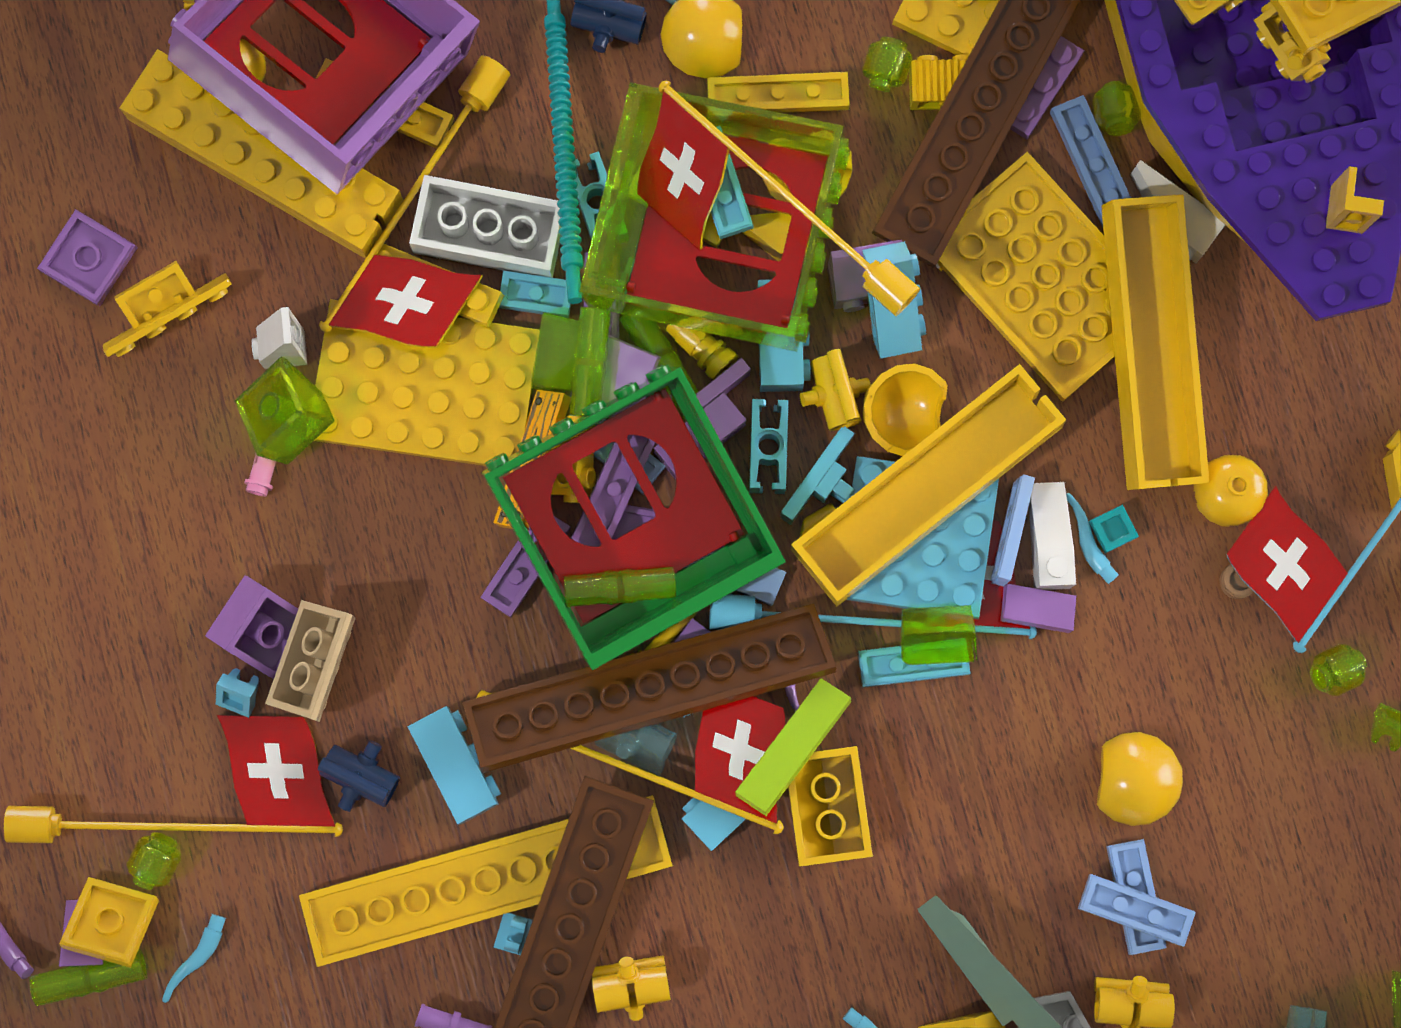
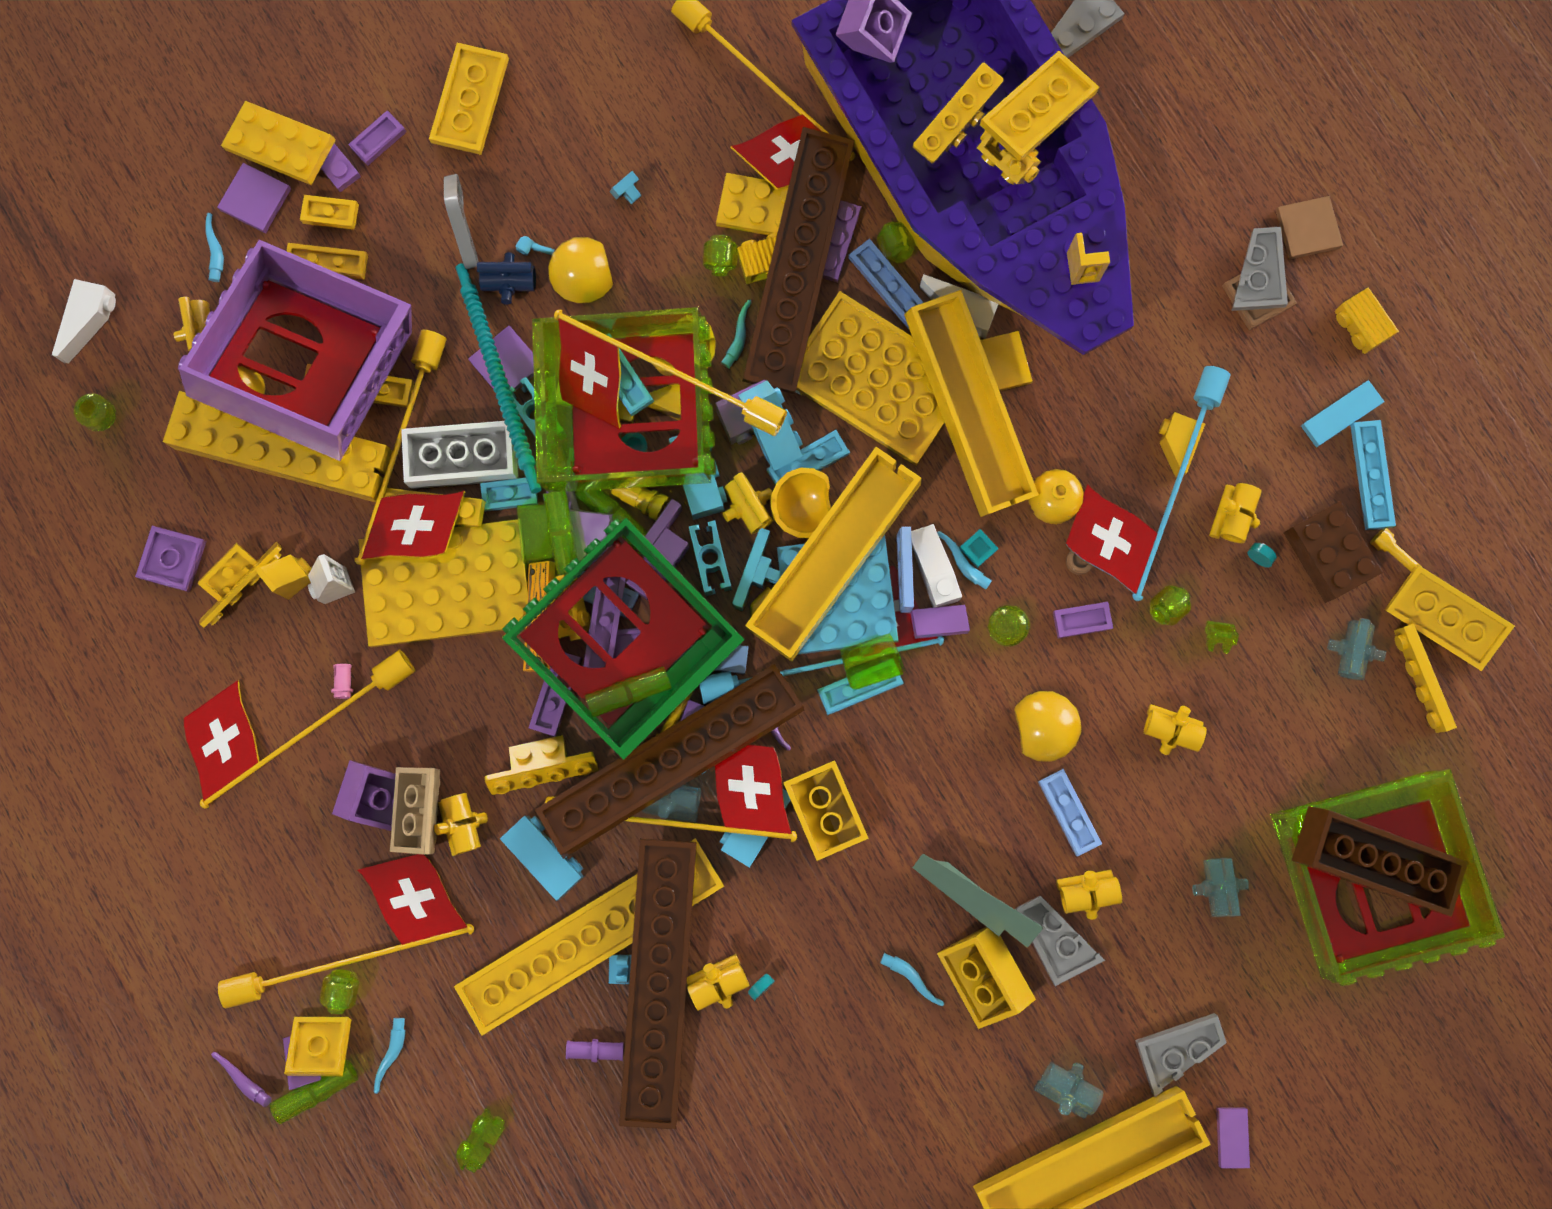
camera: 10 degrees left, 0 degrees up
medium azure tile [216,668,259,718] -> none
clear neon green slope [235,357,335,465] -> none
dark blue pin [317,740,400,812] -> none
yellow plate [707,72,850,116] -> none
lime tile [735,678,851,816] -> none
light blue tile [1078,874,1196,947] -> none
none -> clear neon green head [74,393,116,432]
none -> flag [184,649,416,809]
none -> yellow slope [256,555,312,600]
none -> yellow pin [434,793,488,856]
none -> medium lavender tile [468,326,544,391]
none -> yellow bracket [485,735,599,795]
none -> teal tile [621,433,648,452]
none -> animal [721,300,752,369]
none -> teal tile [748,974,775,1001]
none -> medium azure tile [766,430,850,485]
none -> yellow tile [980,331,1033,391]
none -> clear neon green hair [988,605,1030,647]
none -> medium lavender tile [1053,602,1113,639]
none -> yellow pin [1143,704,1207,755]

